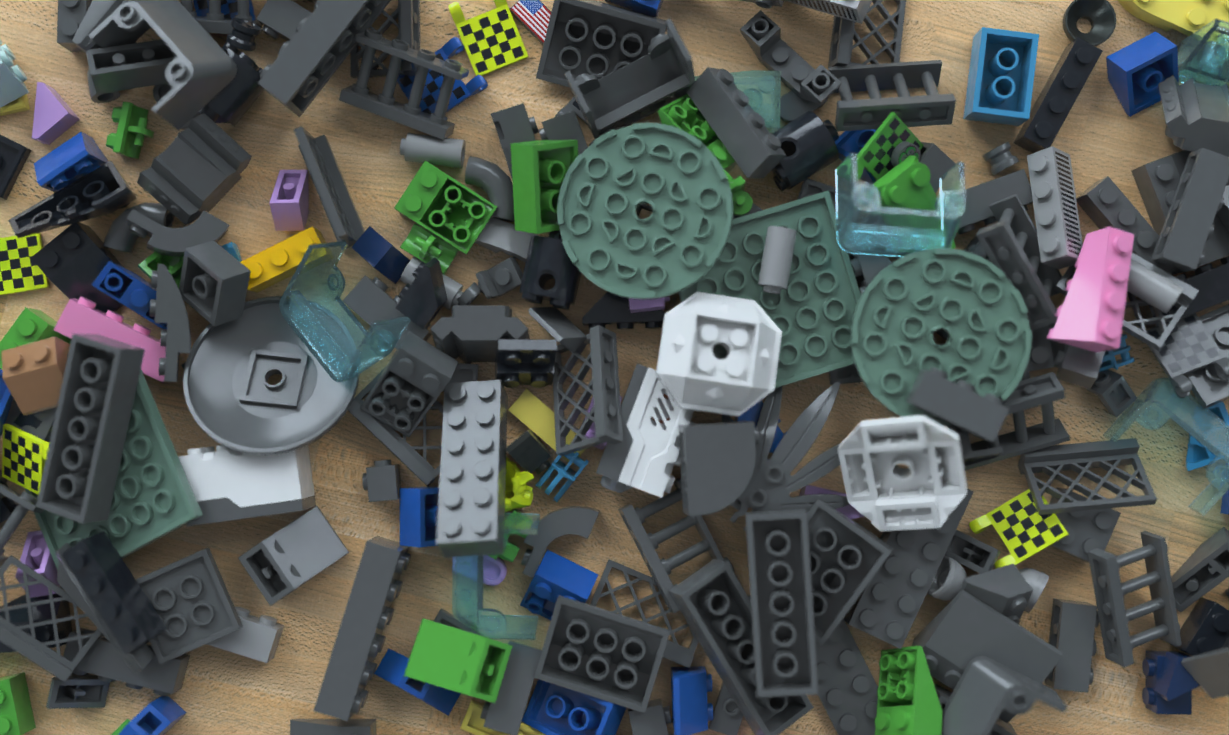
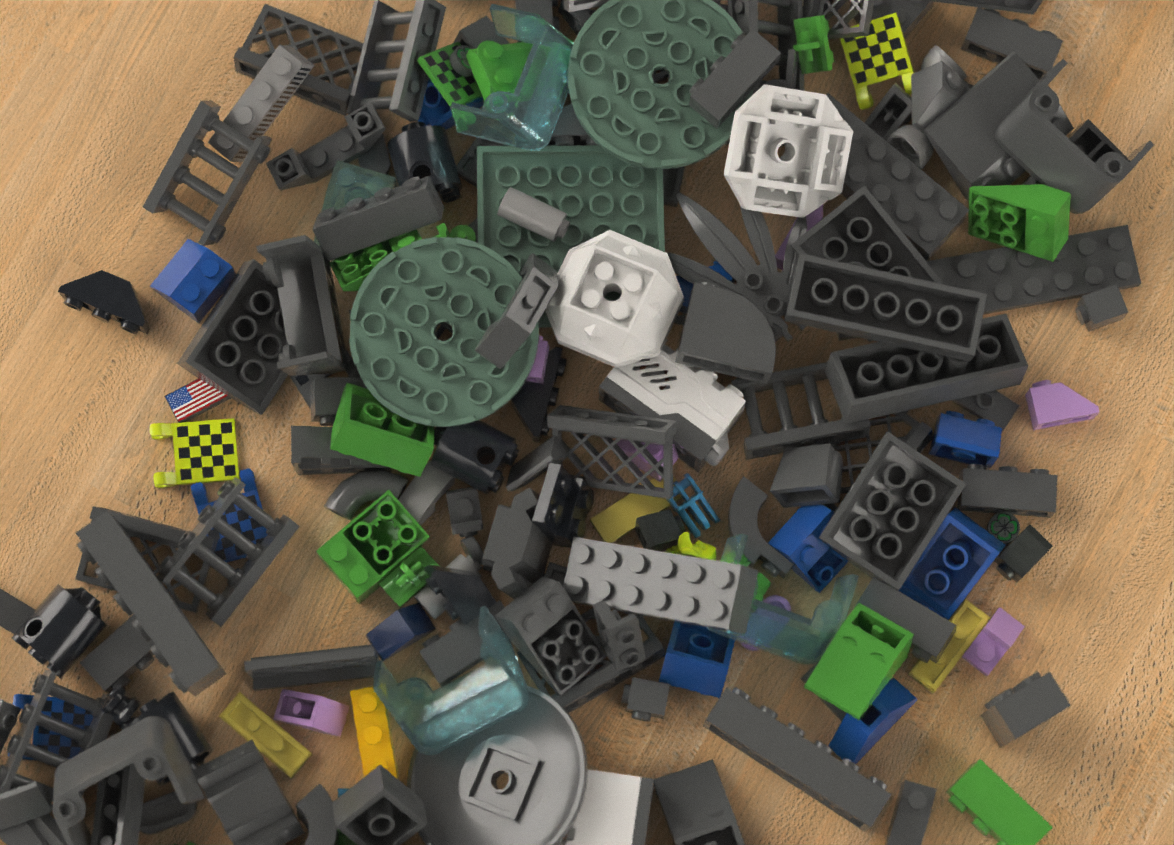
camera: 75 degrees left, 10 degrees down
light grey brick [400,133,465,168] -> none
none -> light yellow tile [219,692,313,779]
none -> dark grey slope [475,253,559,369]
none -> dark grey bracket [593,600,646,672]
none -> dark grey torso [770,444,843,508]
none -> bright green hips [793,15,834,74]

